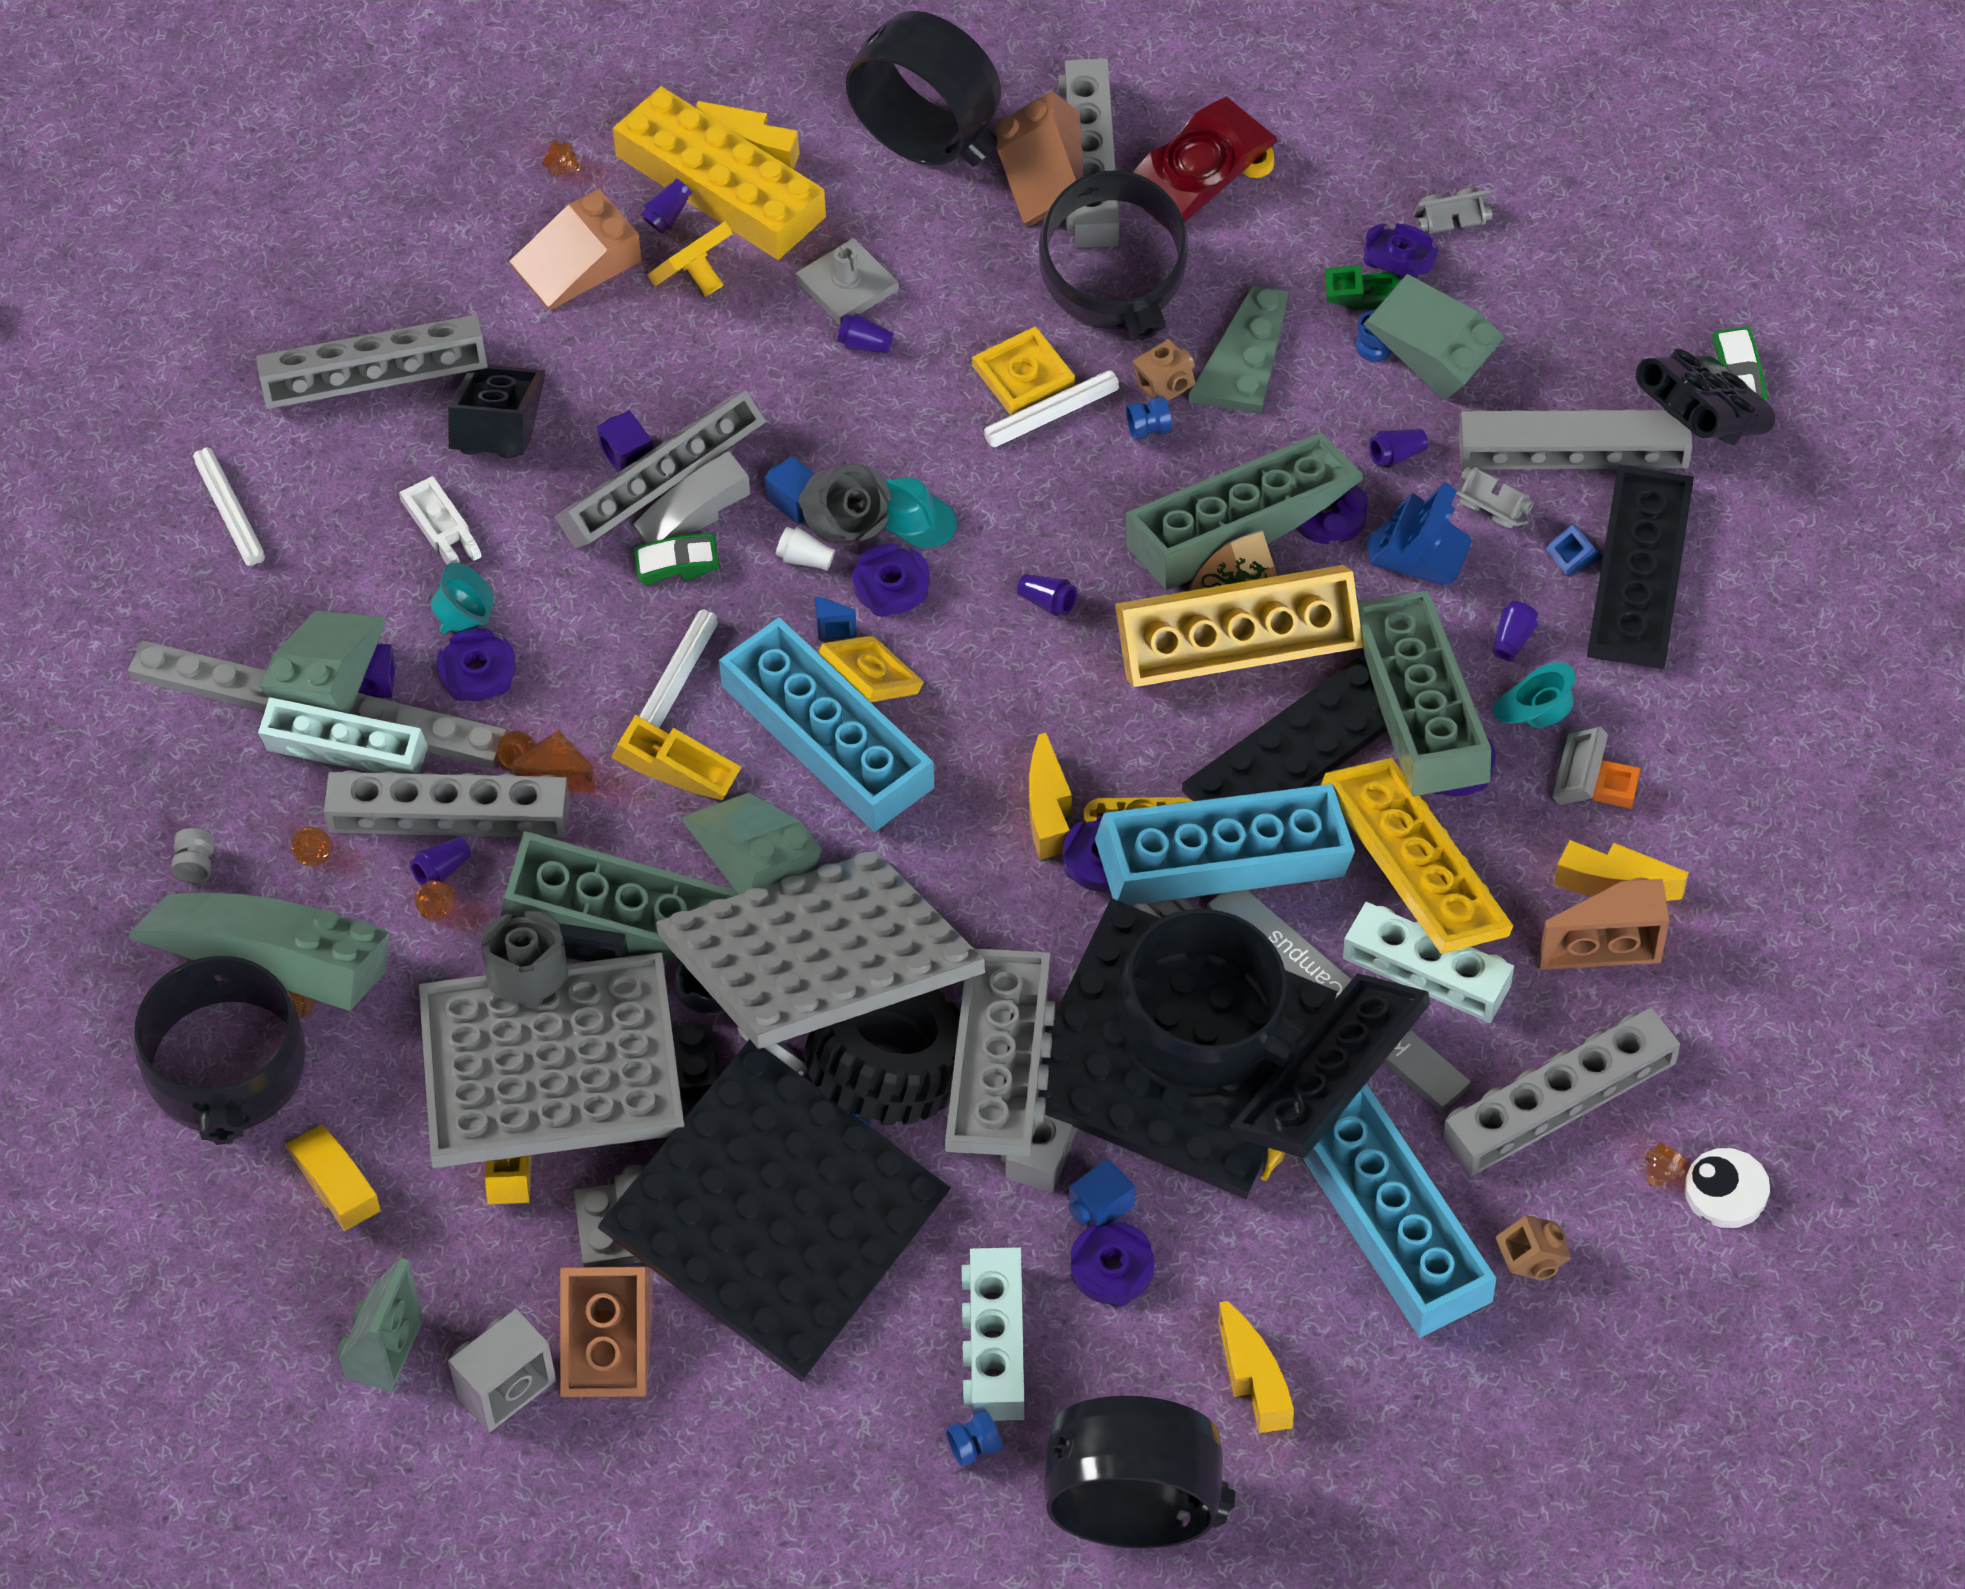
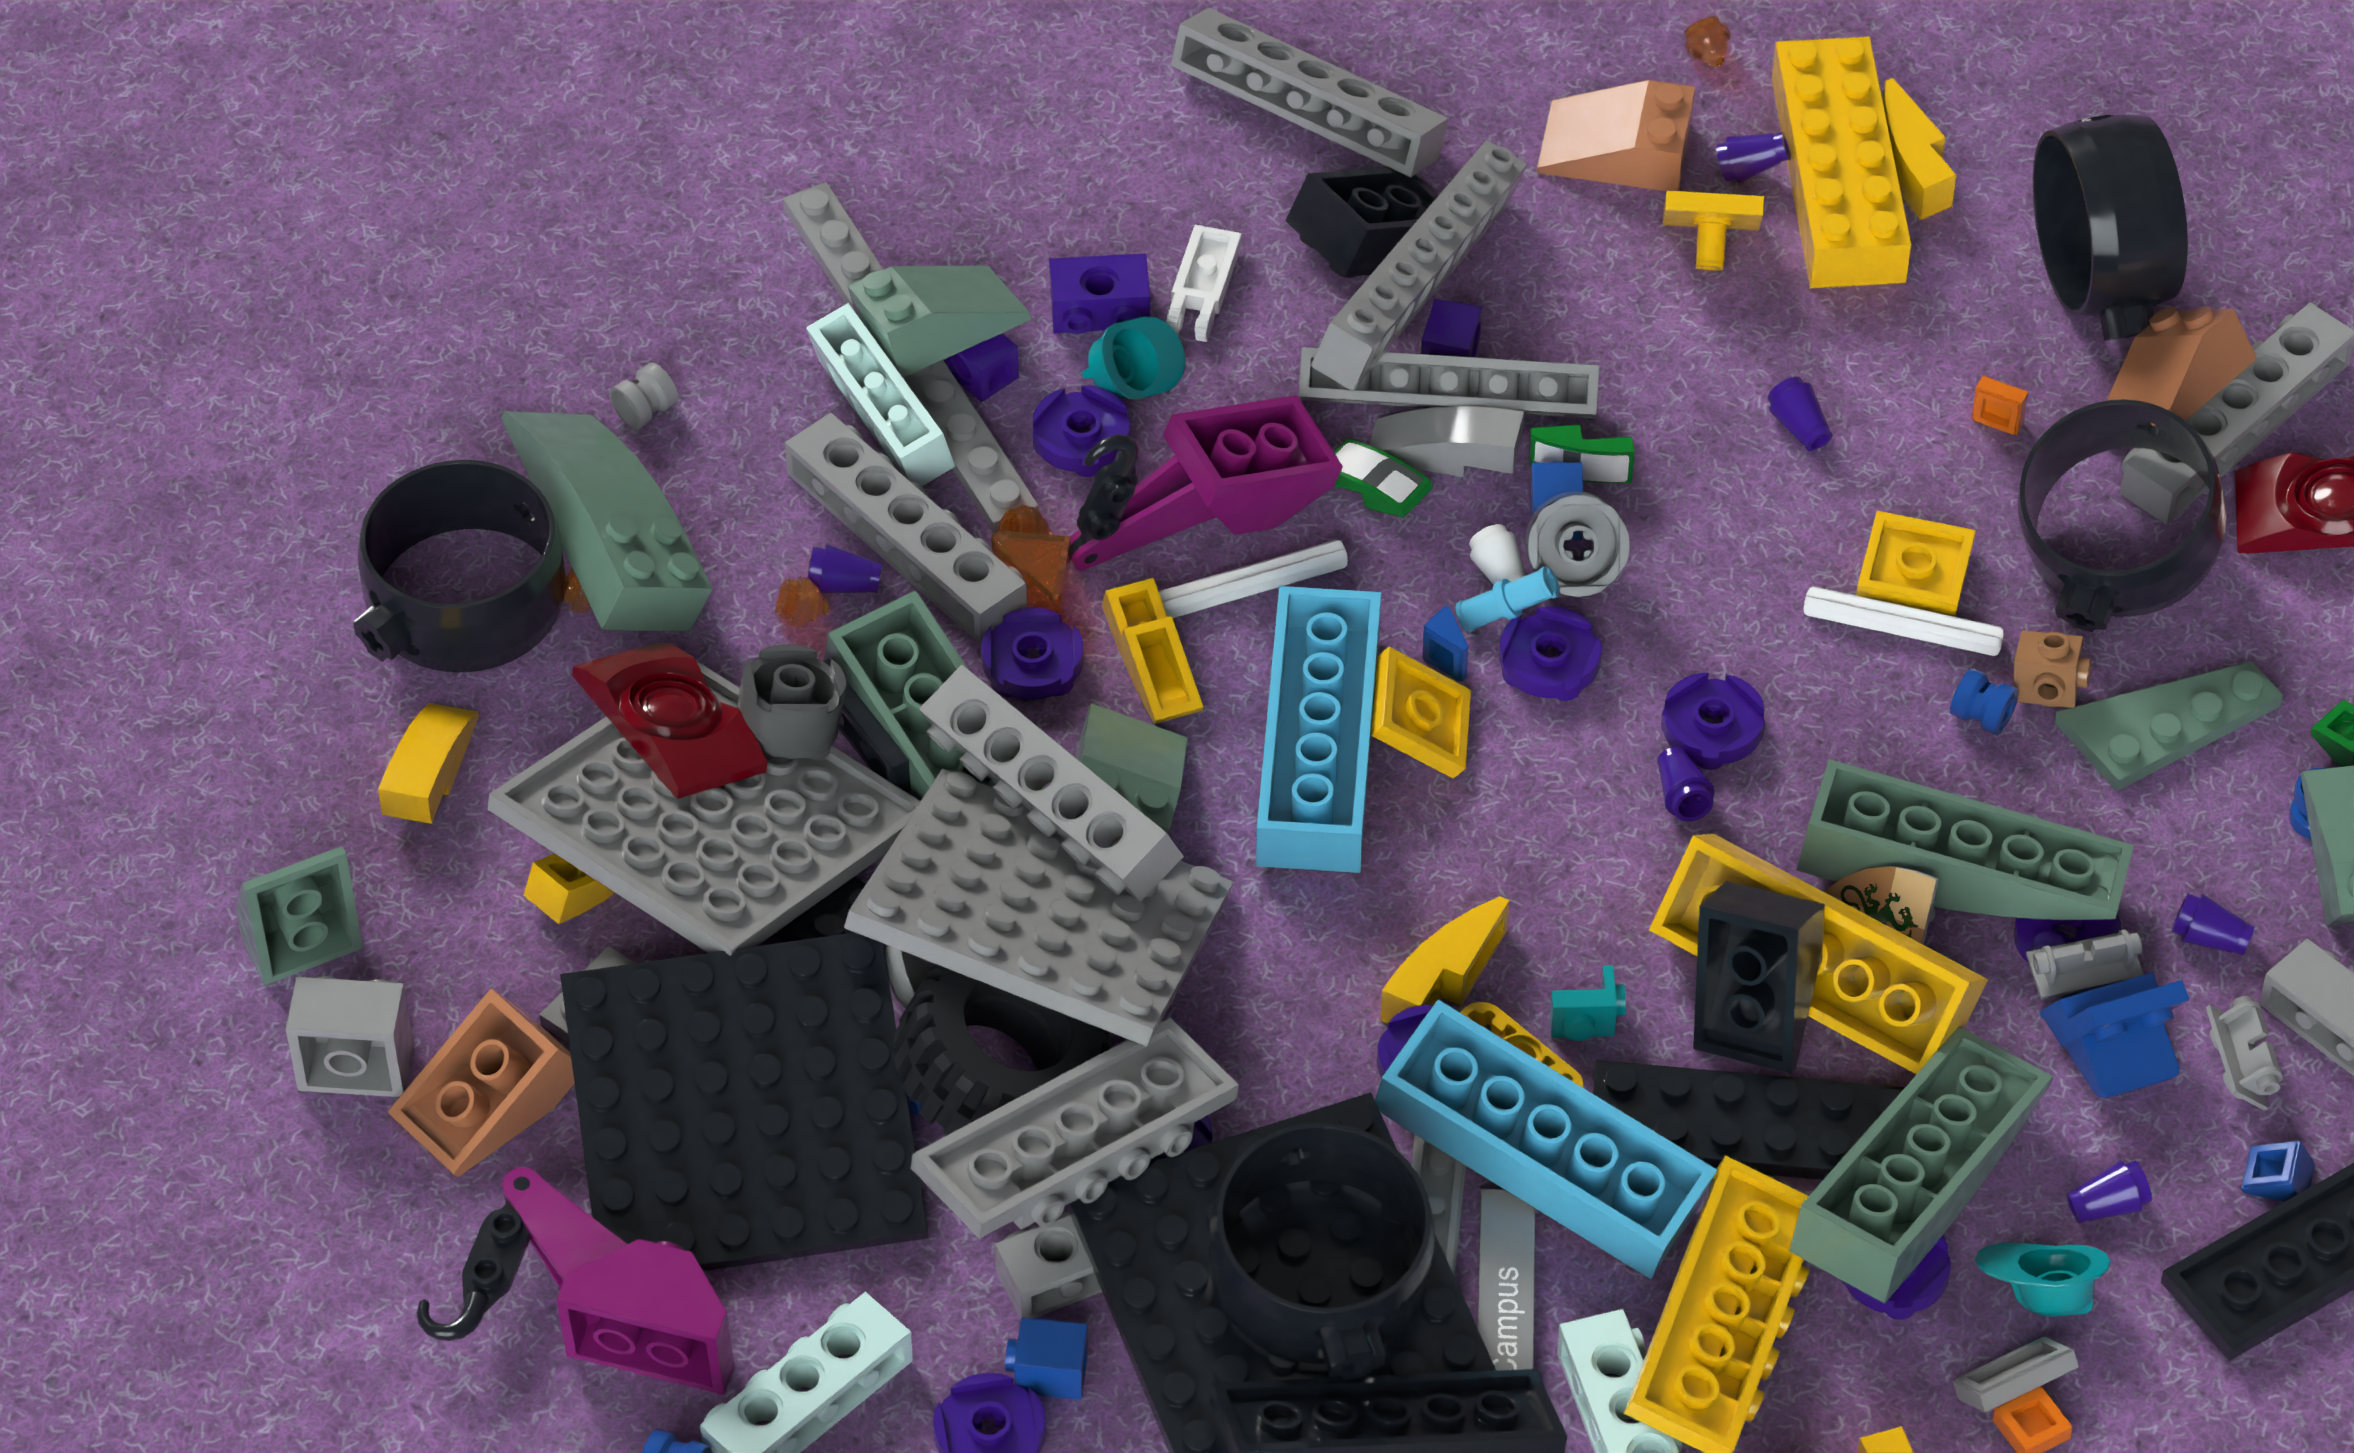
camera: 45 degrees right, 5 degrees down
white axle [193,447,265,567] -> none
clear orange plate [292,826,333,866] -> none
light grey tile [795,238,899,326] -> none
teal piece [883,477,957,548] -> none
none -> magenta slope [416,1167,735,1395]
none -> dark red slope [572,641,768,799]
none -> light grey brick [919,665,1184,902]
none -> dark purple plate [981,608,1084,699]
none -> dark purple brick [1049,253,1150,334]
none -> magenta slope [1064,395,1343,571]
none -> light grey brick [1310,140,1527,391]
none -> medium azure pin [1456,566,1560,632]
none -> slope [1529,425,1635,483]
none -> teal bracket [1549,965,1626,1041]
none -> dark purple plate [1661,673,1765,770]
none -> black slope [1693,881,1825,1074]
none -> orange tile [1971,375,2029,435]
none -> light grey hinge [2026,930,2144,1000]

